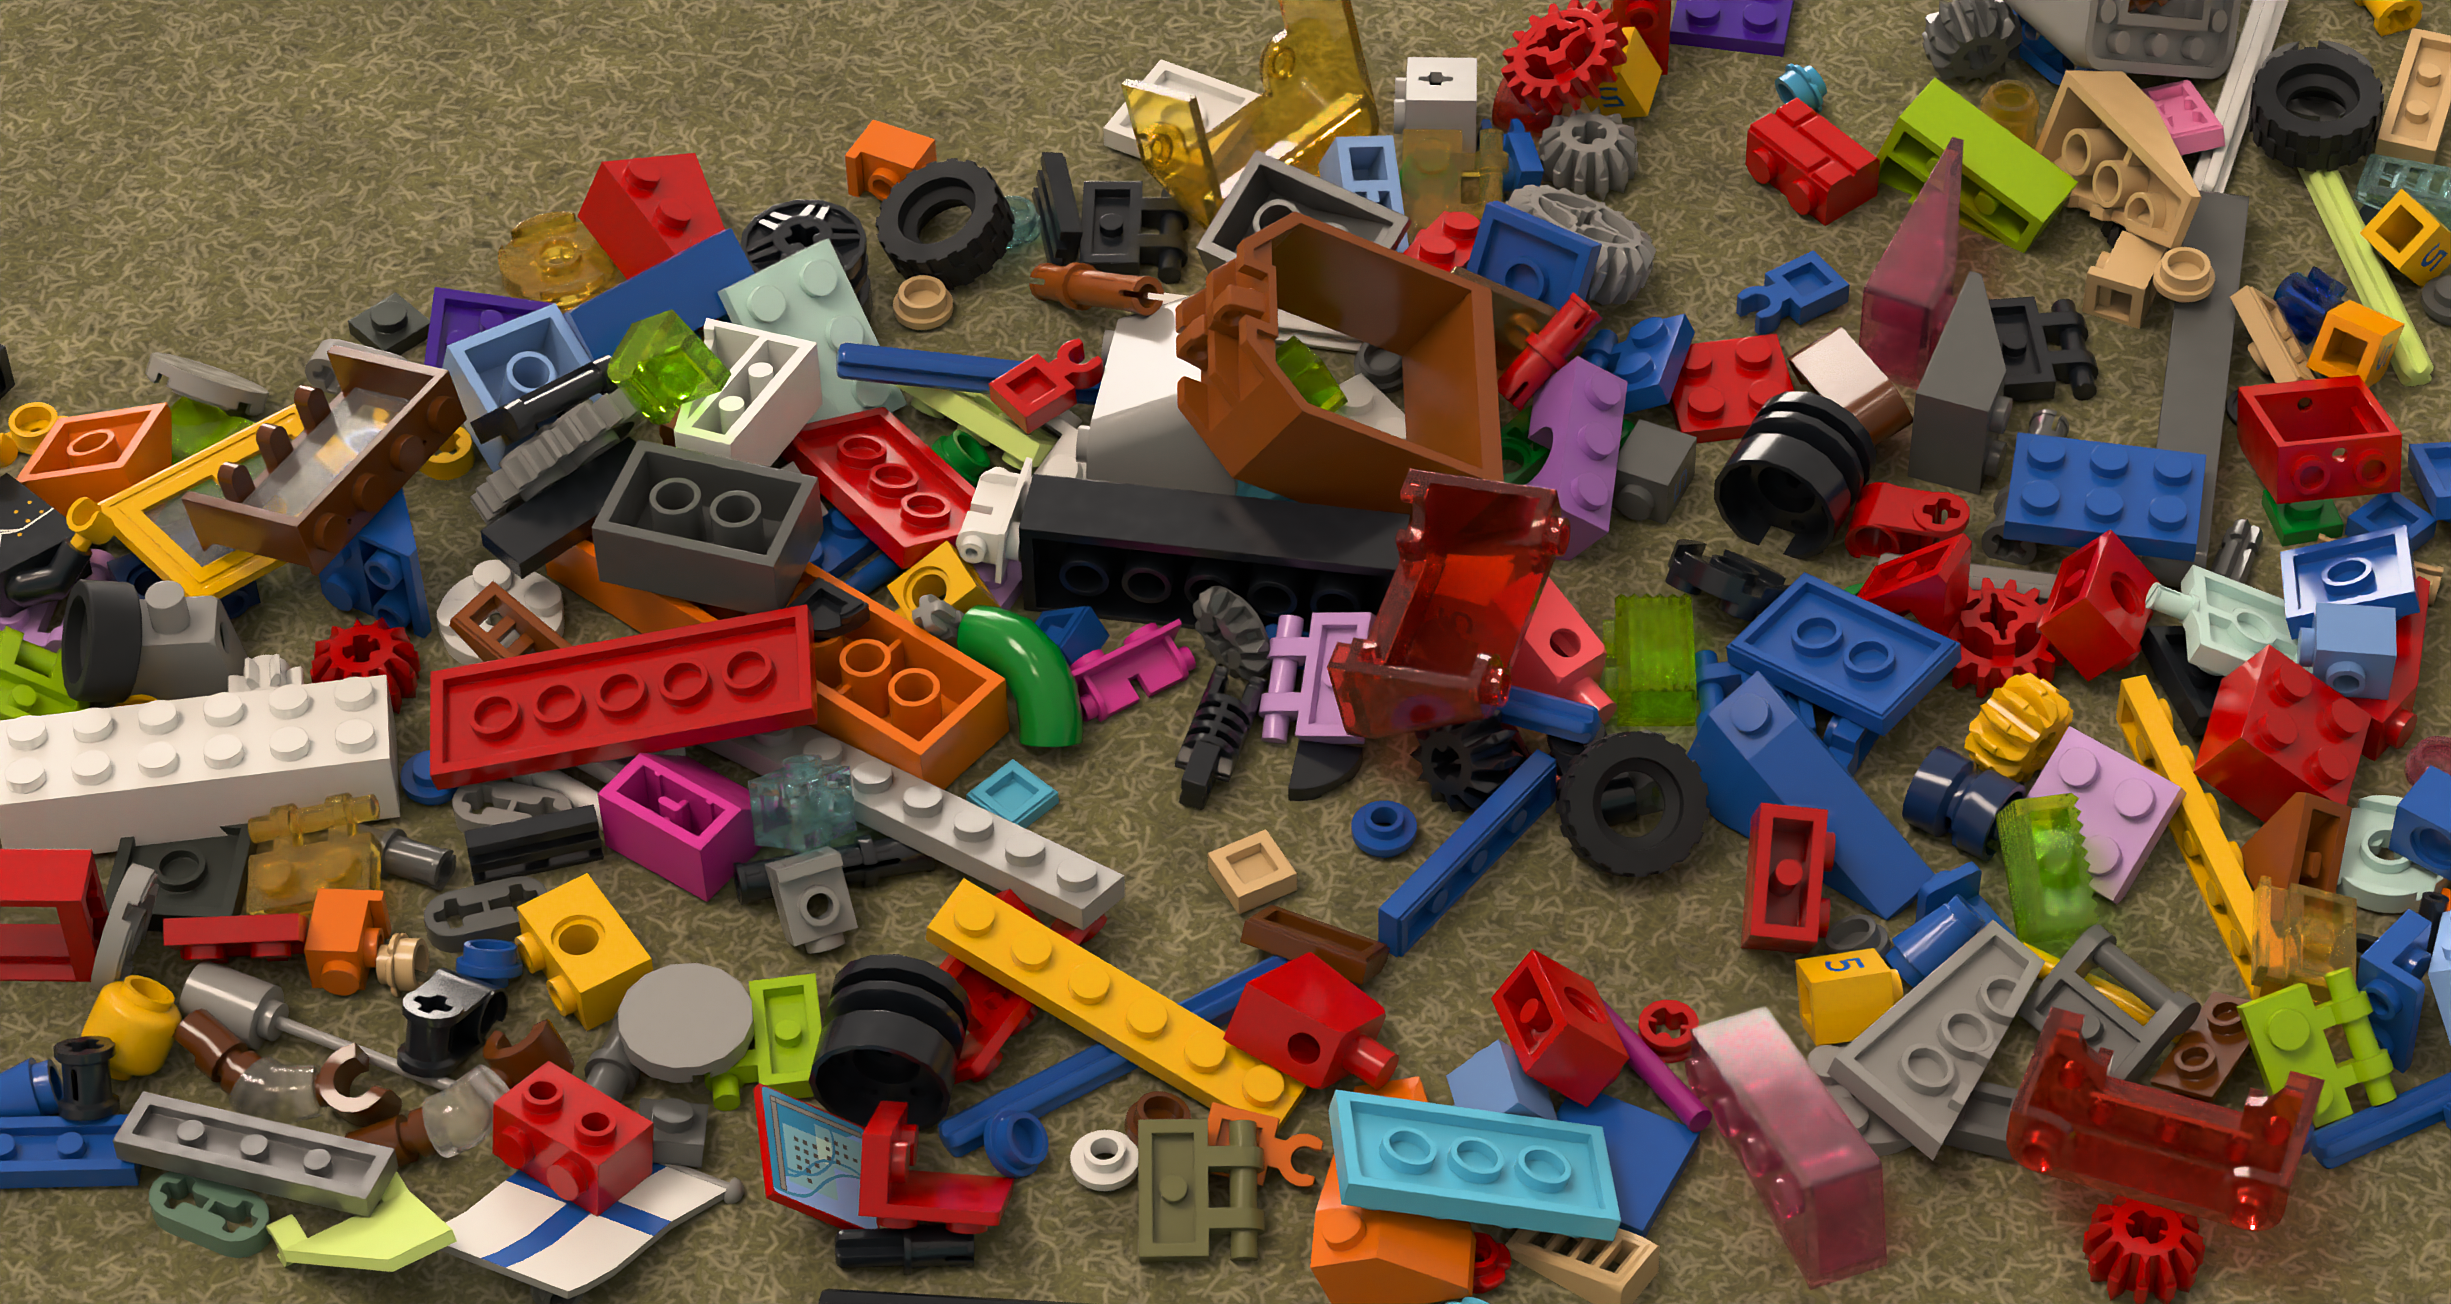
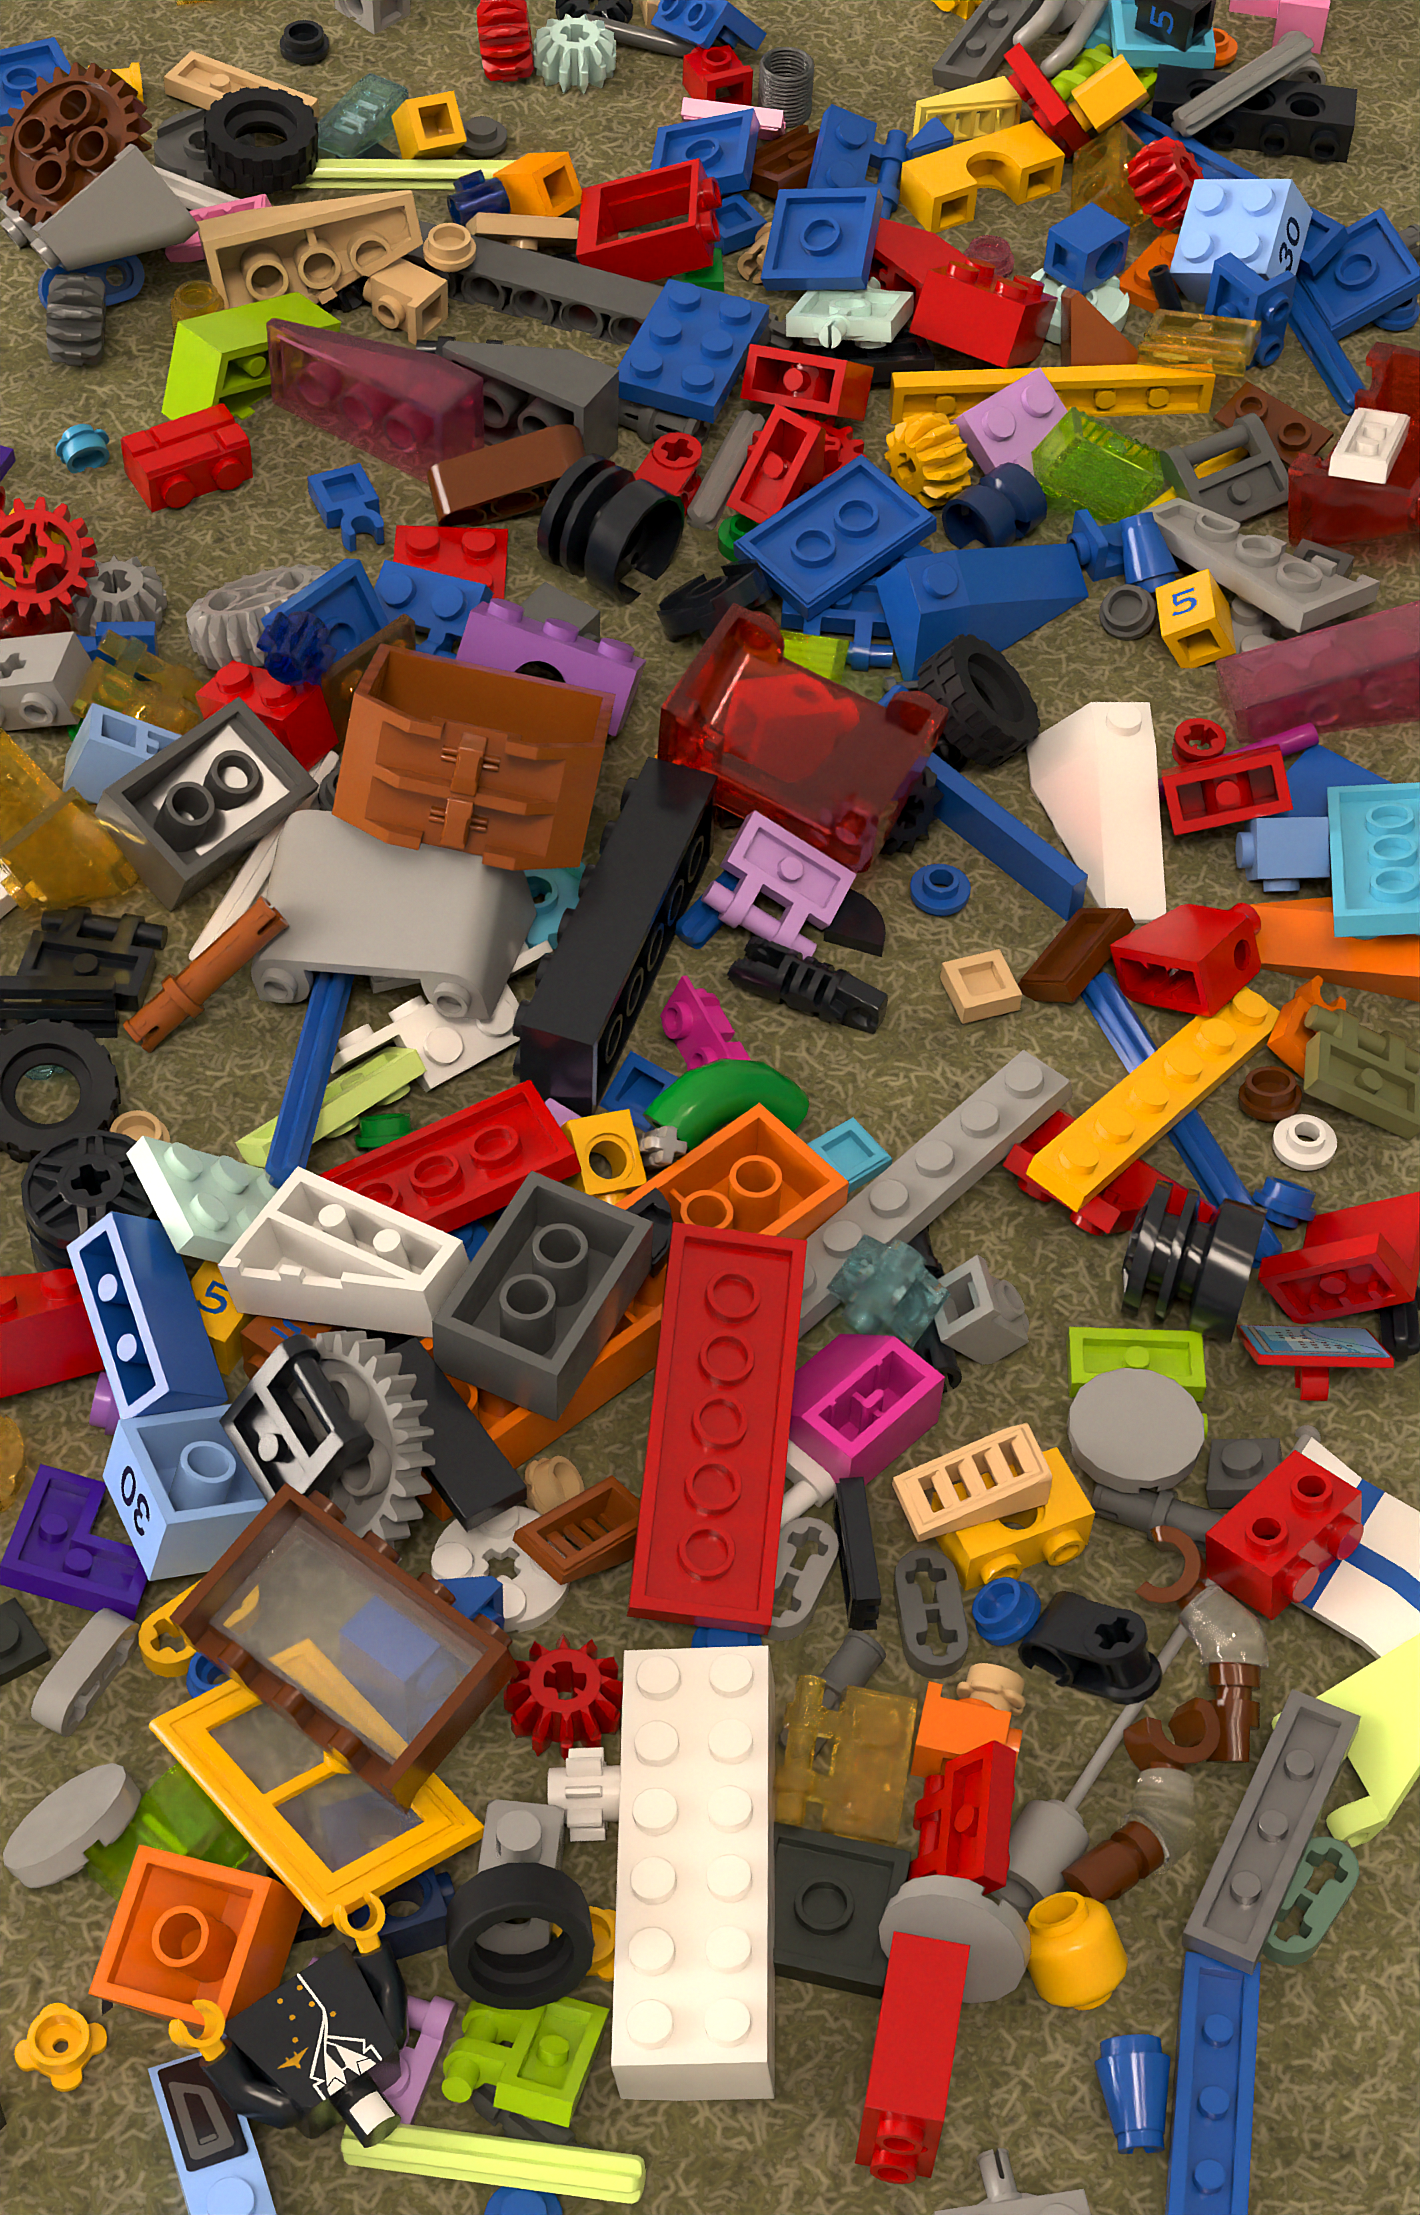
camera: 85 degrees left, 5 degrees up
black bush [53,1036,120,1121] -> none
clear neon green brick [607,309,732,425] -> none
white hinge [956,457,1032,584] -> none
red plate [988,338,1104,434] -> none
dark grey gear [1193,586,1271,681] -> none
red pin [1497,293,1603,412] -> none
red brick [1740,803,1836,954] -> none
lime plate [2236,967,2397,1138] -> none
medium blue brick [2297,602,2397,700] -> none
none -> clear blue gear [256,611,337,686]
none -> tan plate [523,1456,585,1515]
none -> tan slope [892,1423,1052,1542]
none -> white wedge [1026,702,1166,923]
none -> white tile [1328,407,1410,484]

